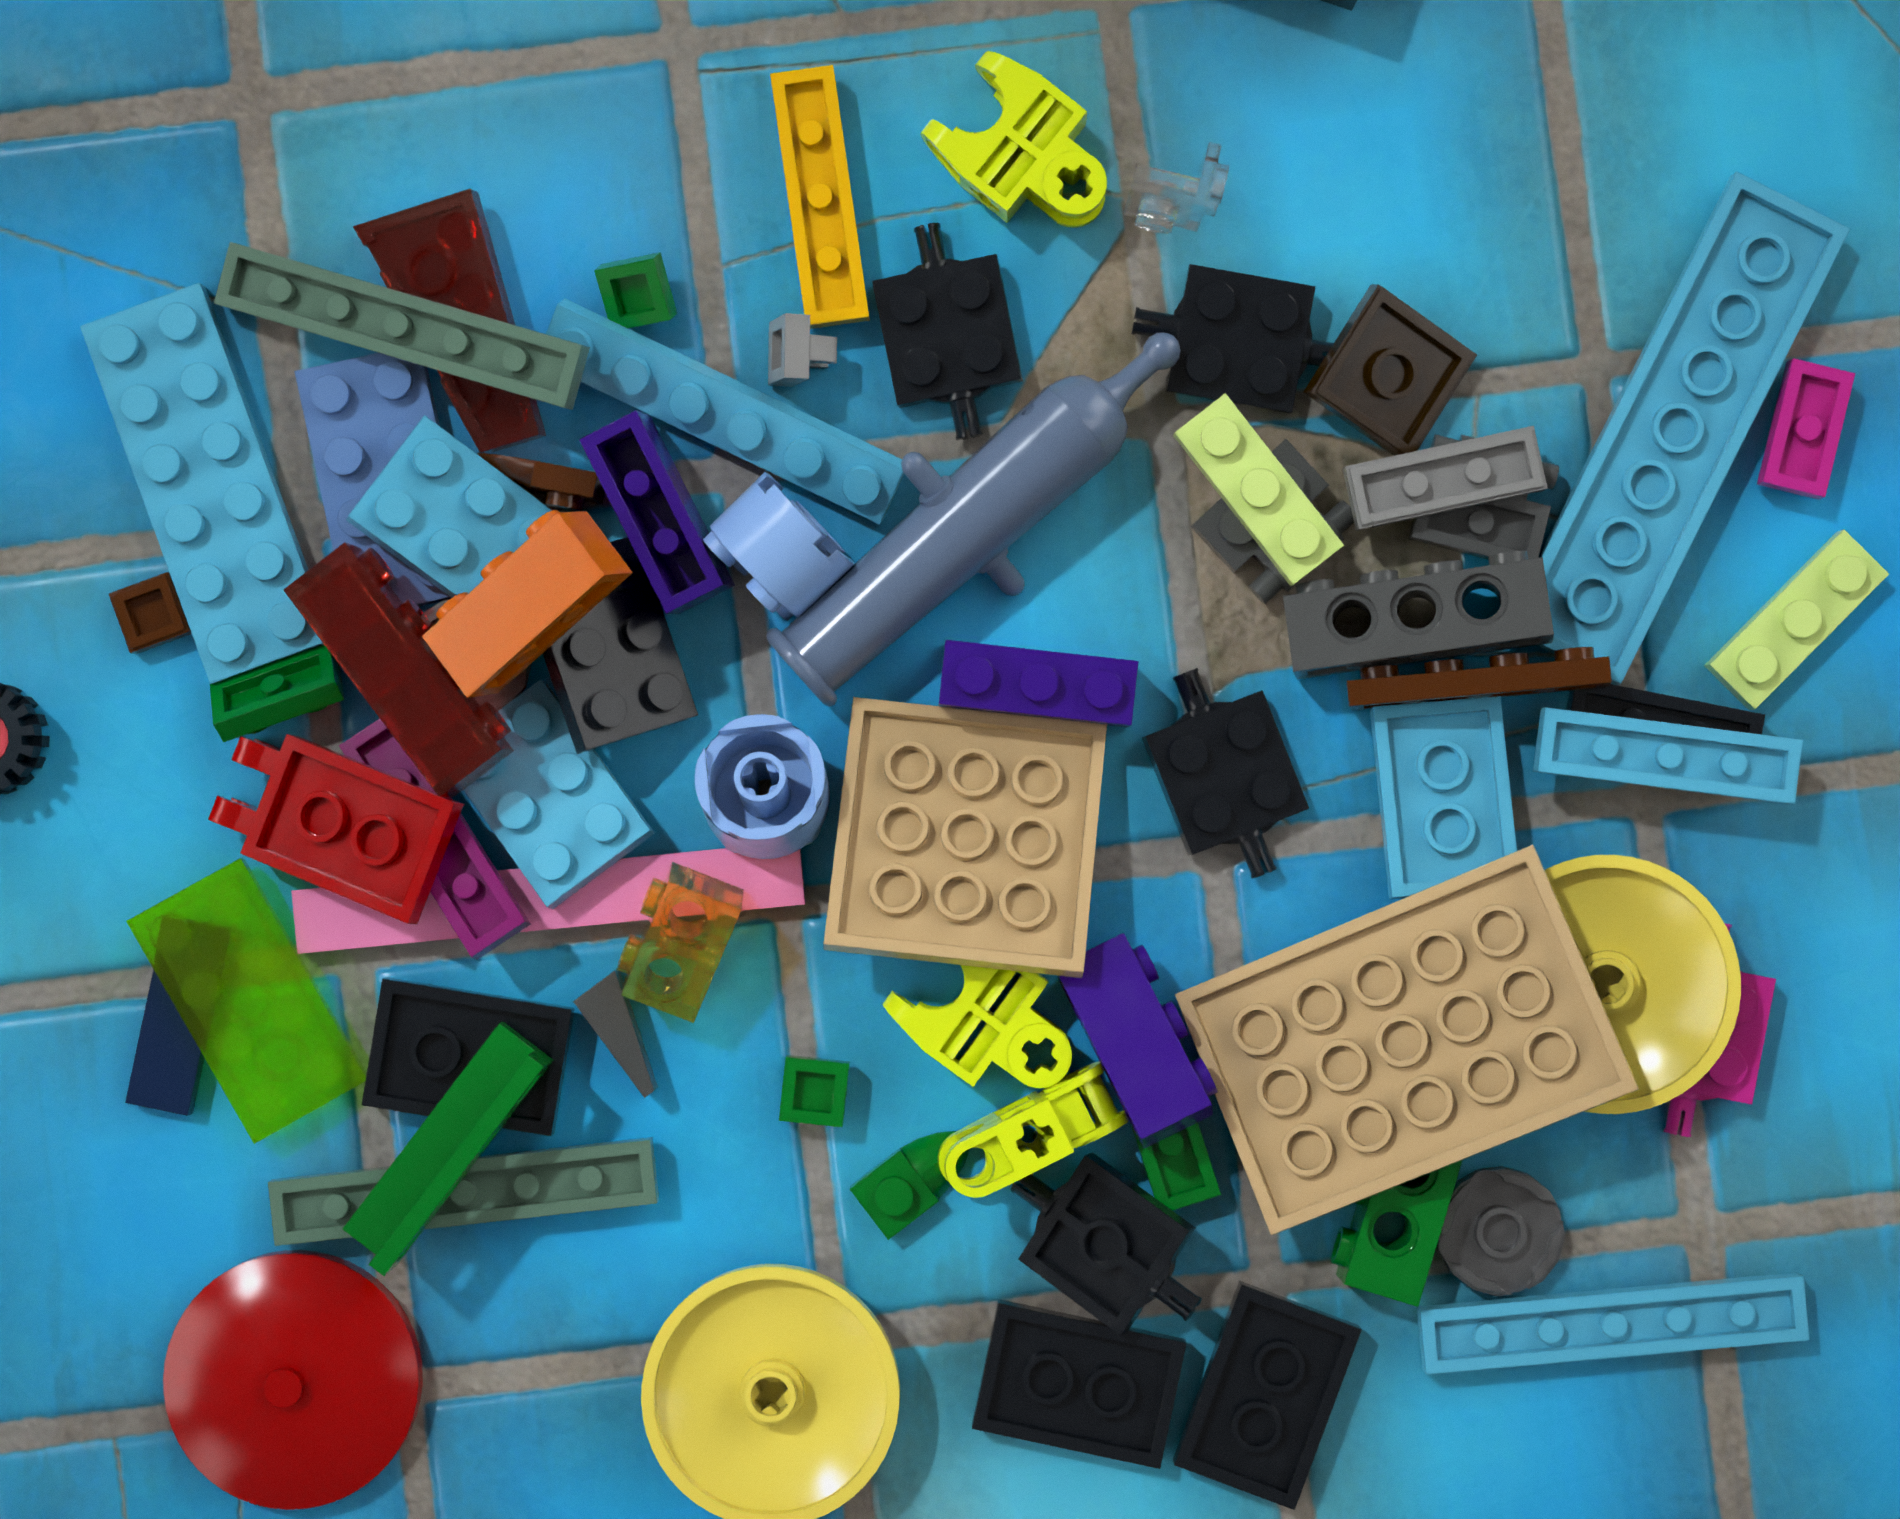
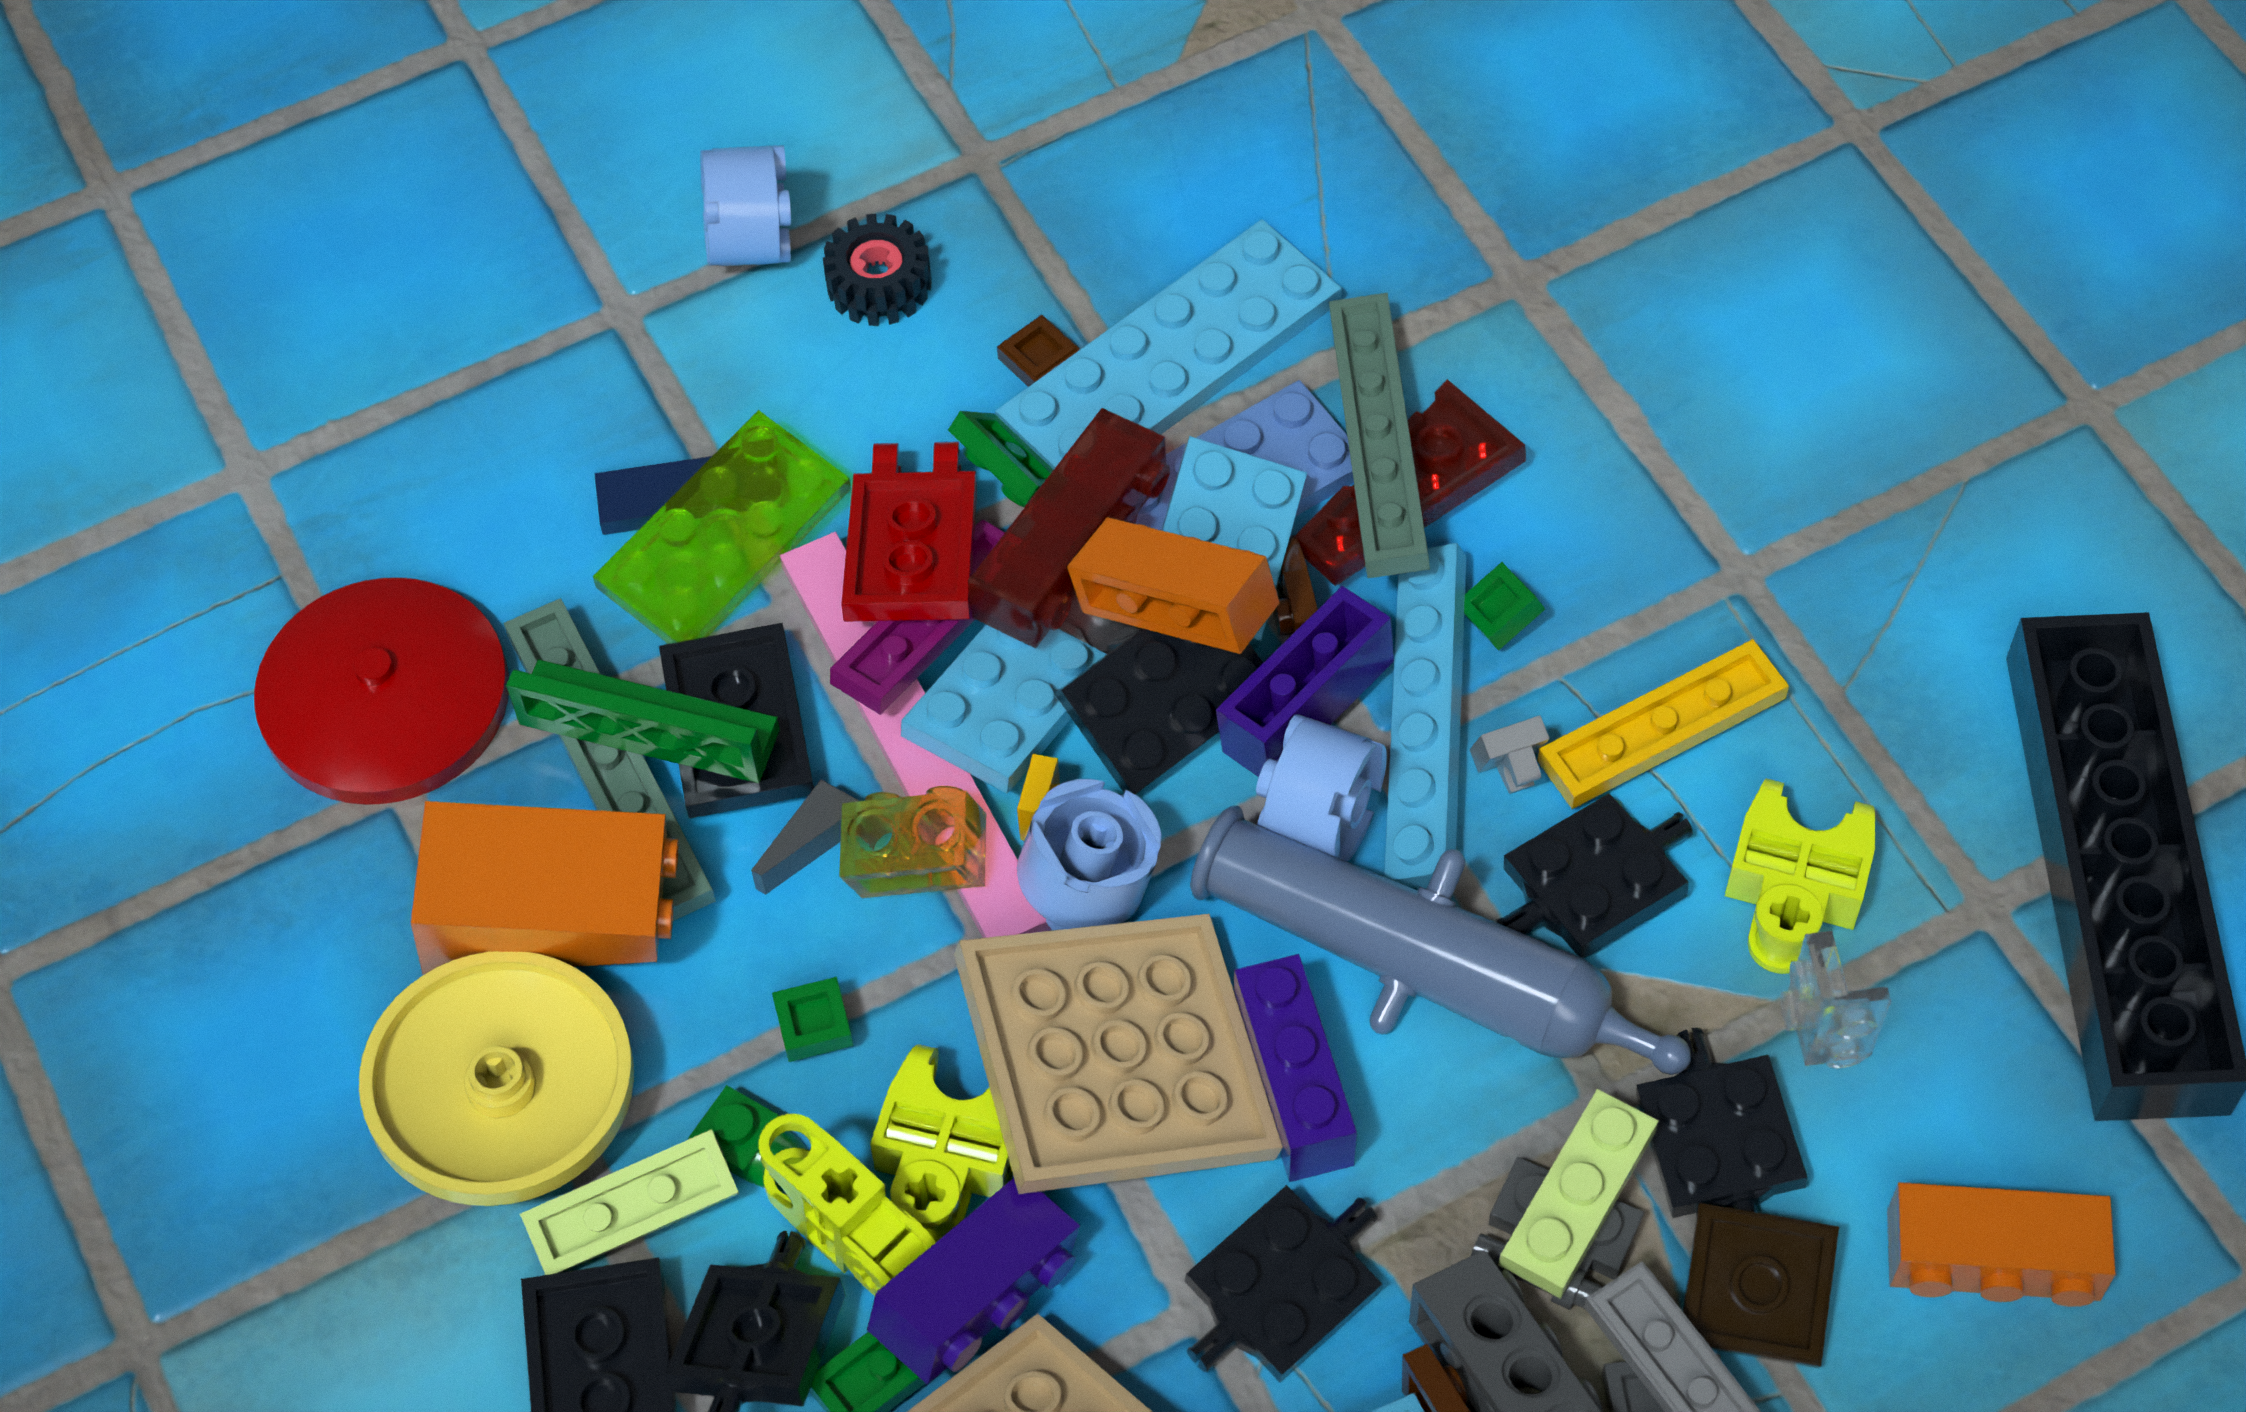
camera: 70 degrees right, 30 degrees down
none -> orange slope [411,801,679,974]
none -> yellowish green plate [520,1129,739,1275]
none -> yellow plate [1017,754,1060,841]
none -> orange brick [1887,1182,2115,1307]

